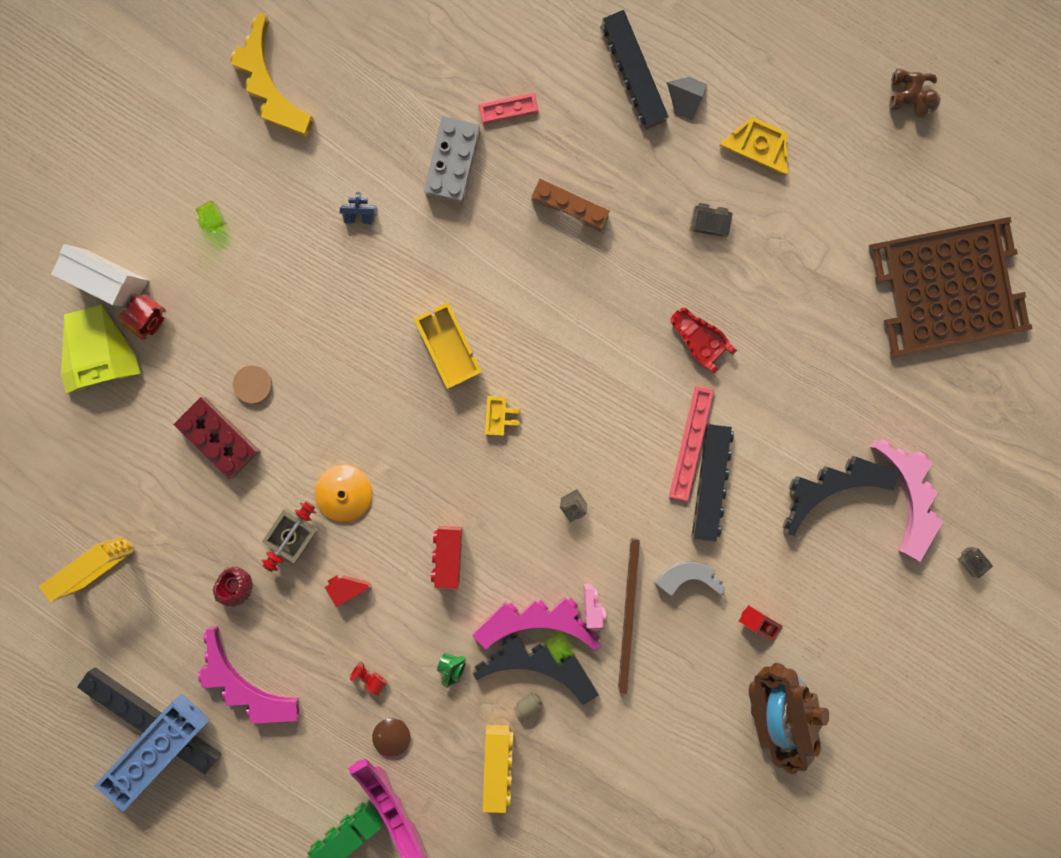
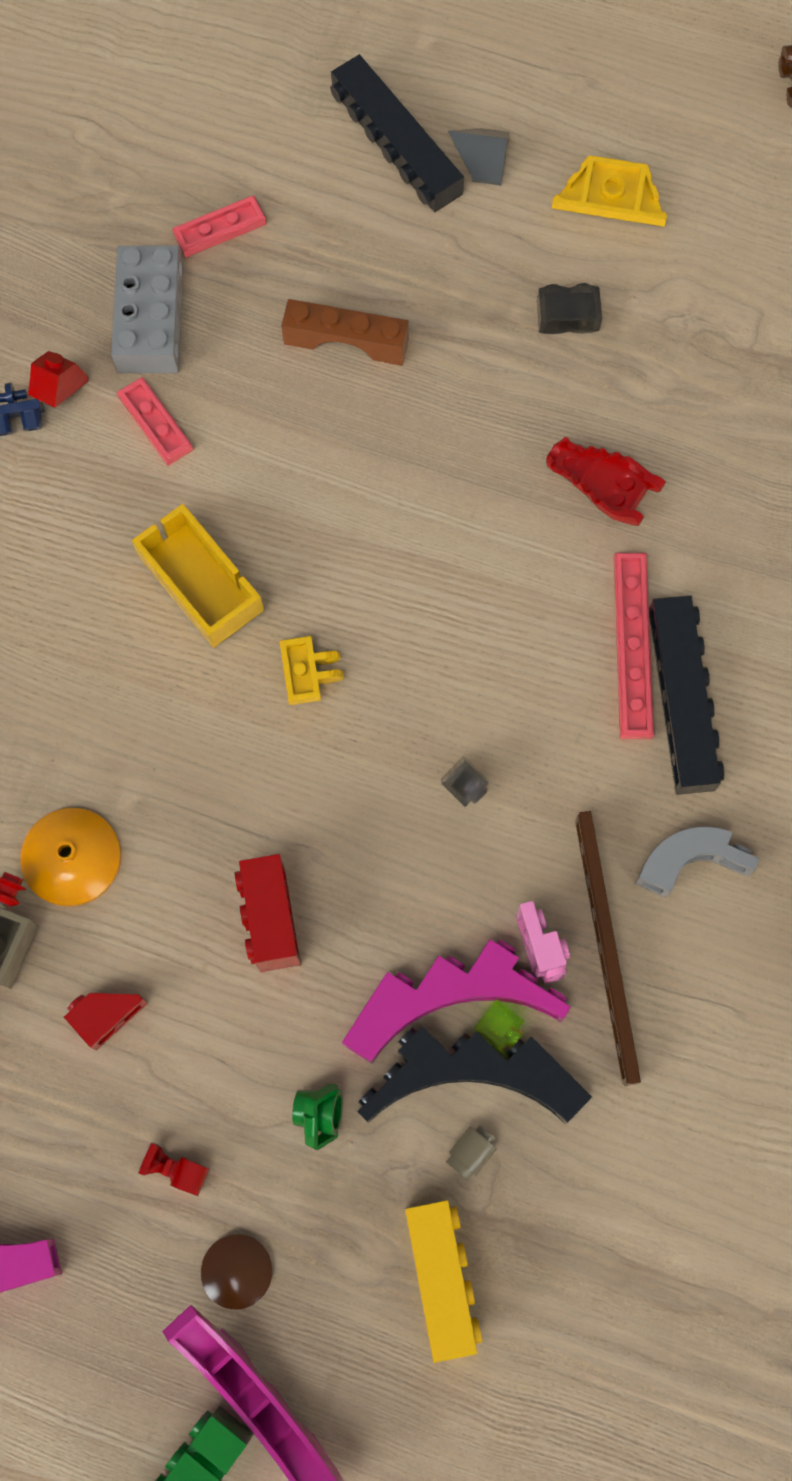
camera: 15 degrees left, 15 degrees down
none -> red slope [28,351,88,408]
none -> coral tile [116,377,193,466]

